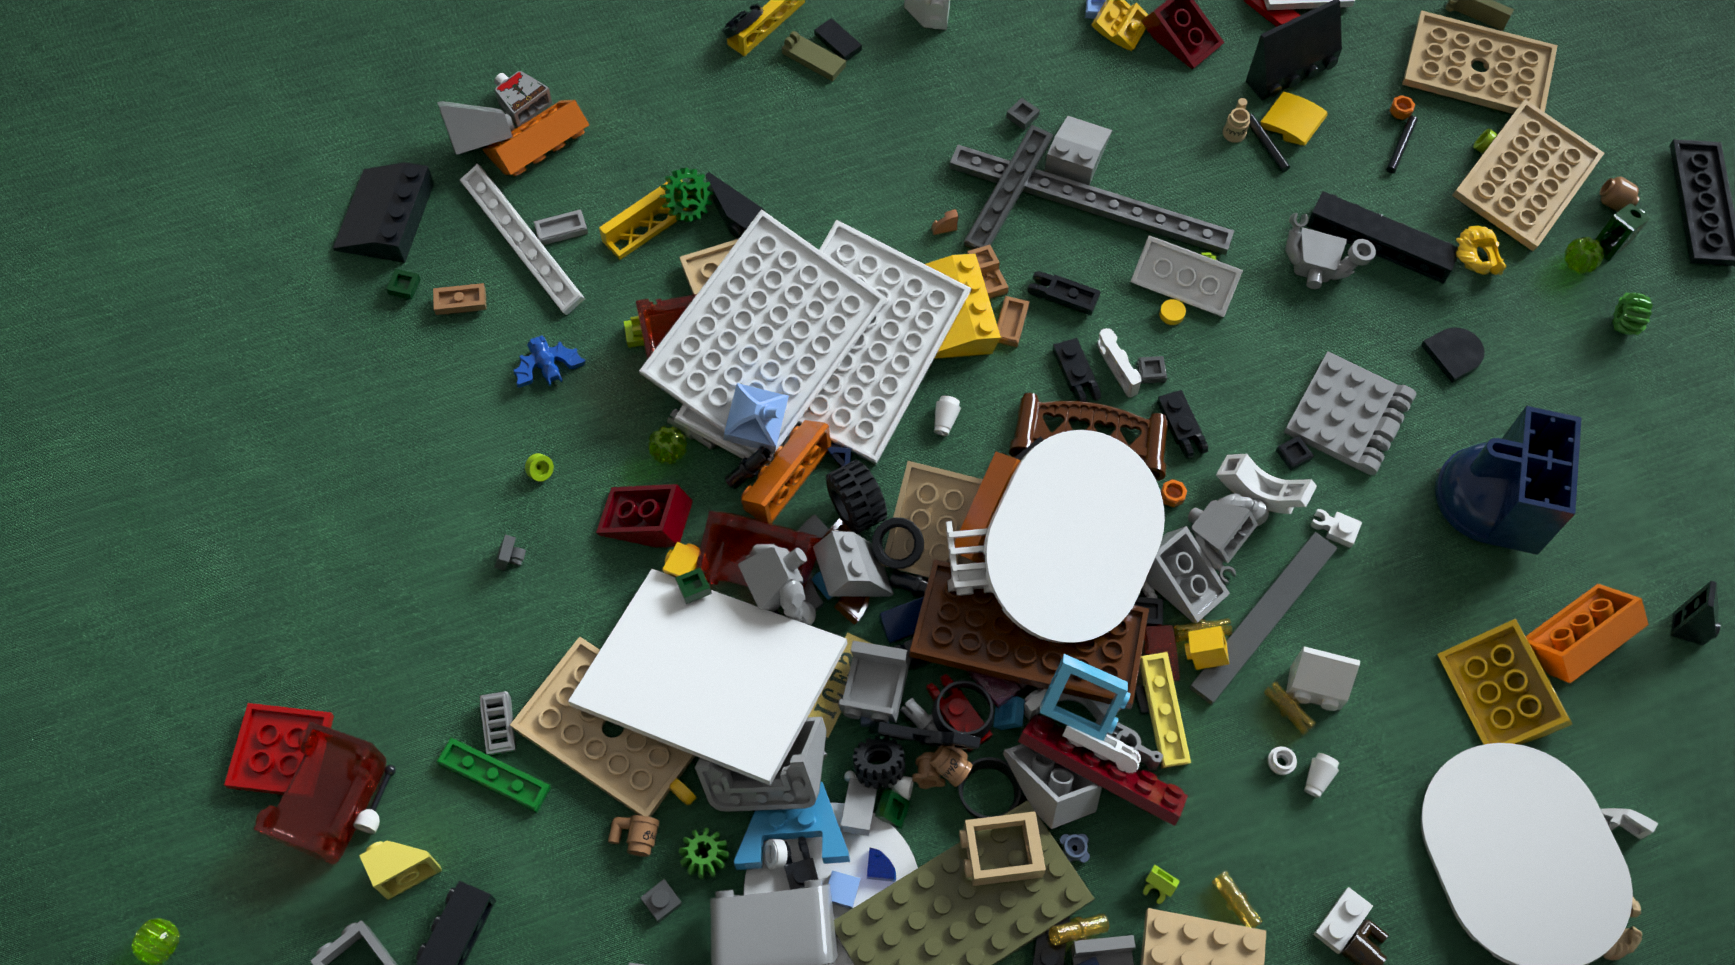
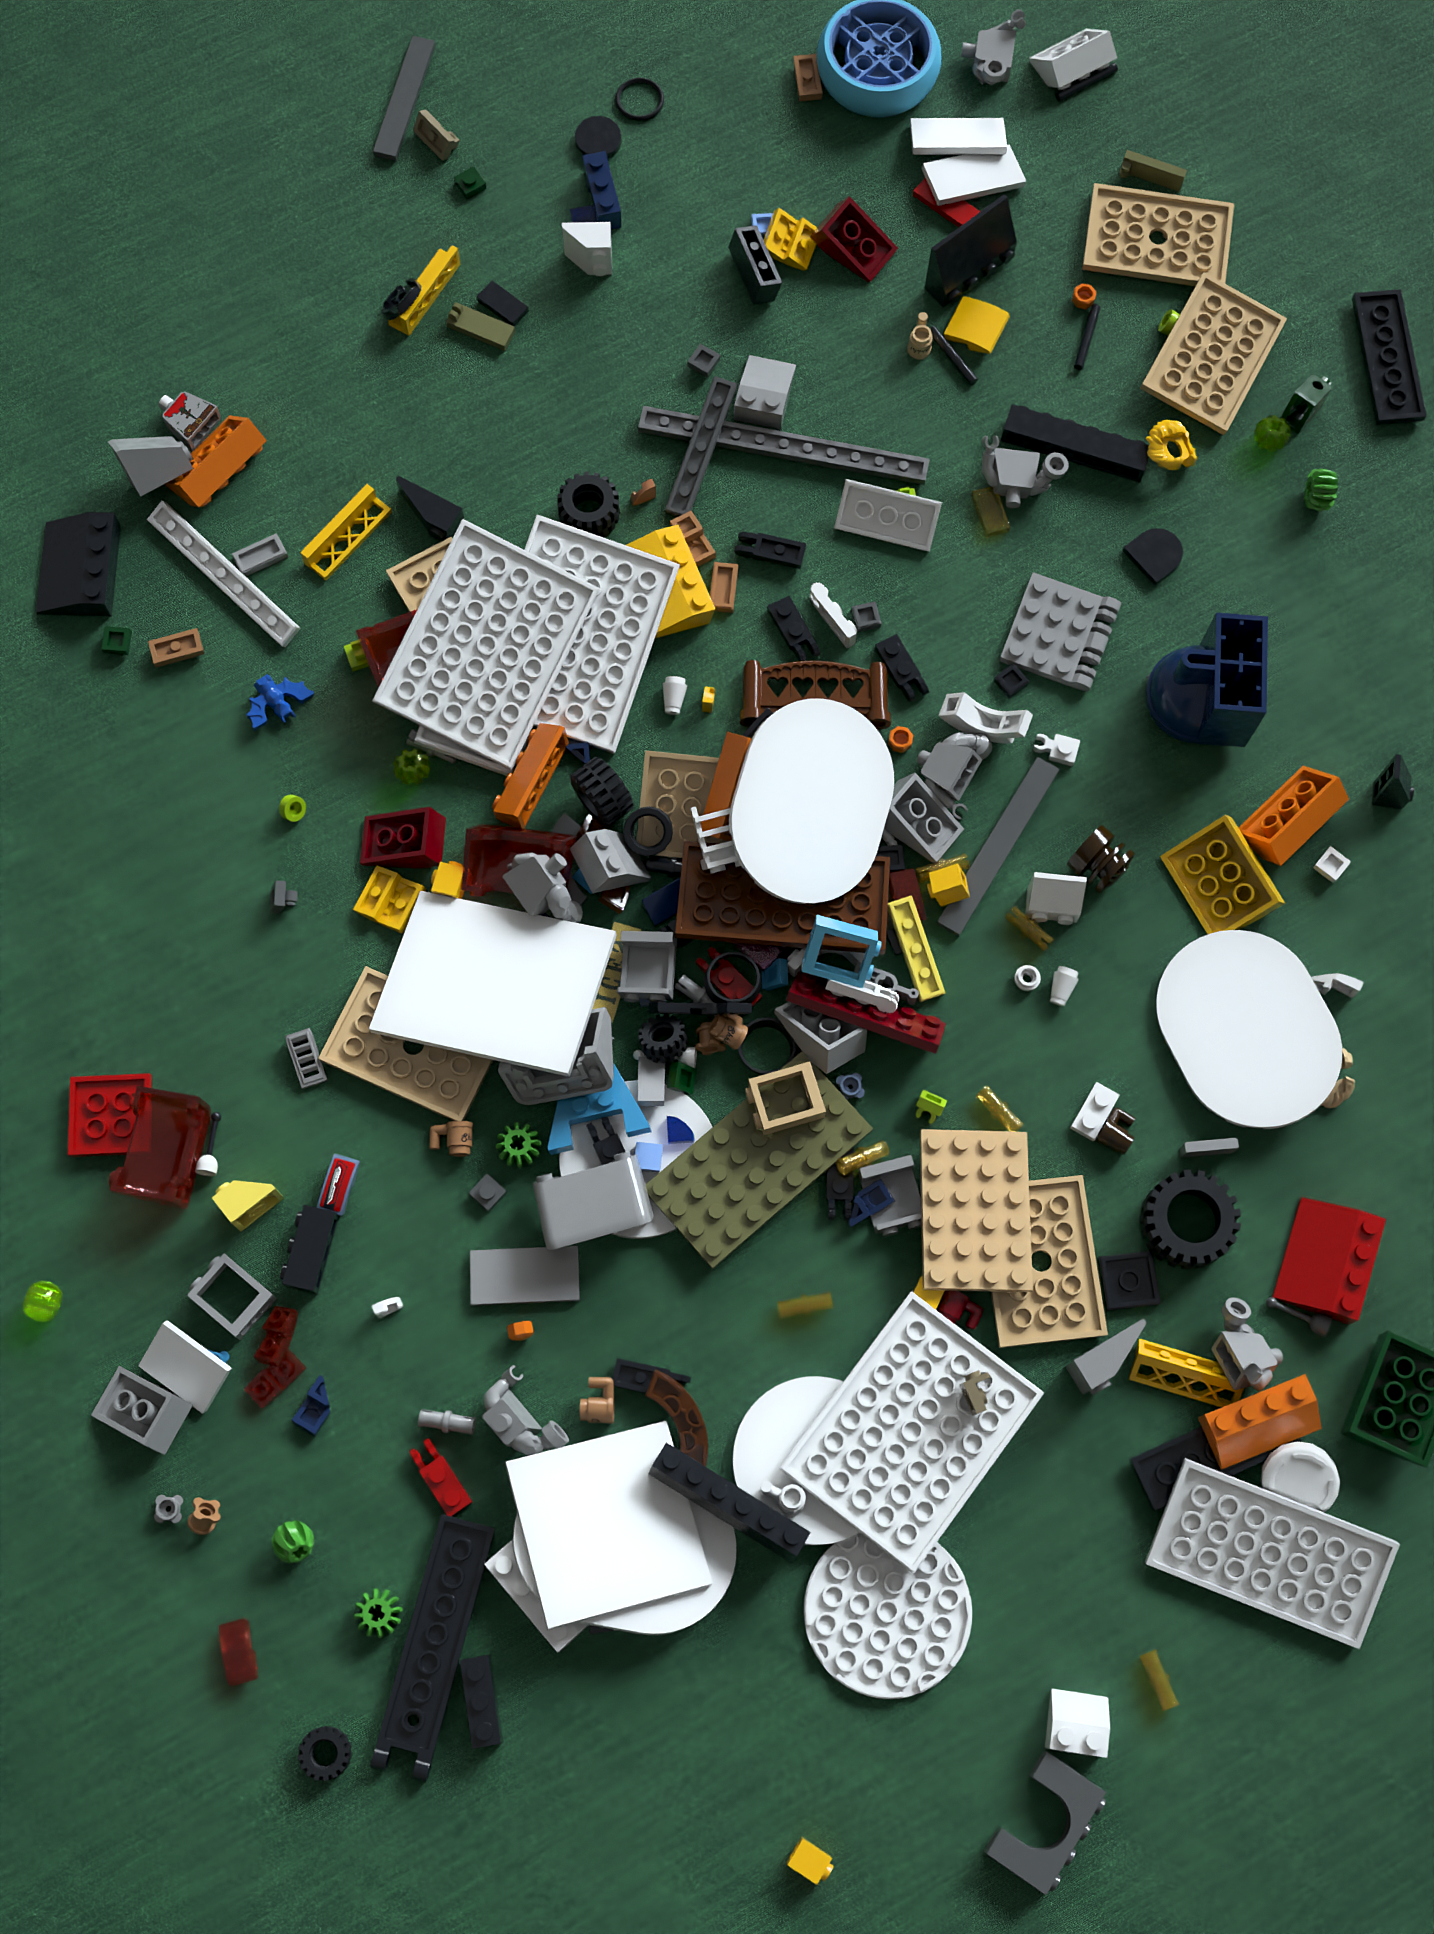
camera: 10 degrees left, 10 degrees up
green tile [436,737,551,813] -> none
green gear [660,168,713,222] -> none
yellow tile [669,778,697,806] -> none
dark green plate [675,567,712,604] -> none
light blue piece [723,383,789,453] -> none
black pin [725,446,773,489] -> none
white tile [763,839,787,869] -> none
yellow tile [1159,299,1186,325] -> none
medium nougat head [1599,177,1639,212] -> none
none -> slope [317,1154,360,1216]
none -> yellow slope [353,866,426,934]
none -> black tyre [557,472,620,538]
none -> yellow tile [702,686,715,713]
none -> black brick [728,225,782,305]
none -> clear yellow tile [971,486,1010,537]
none -> dark brown wheel [1066,825,1135,894]
none -> white plate [1313,846,1351,884]

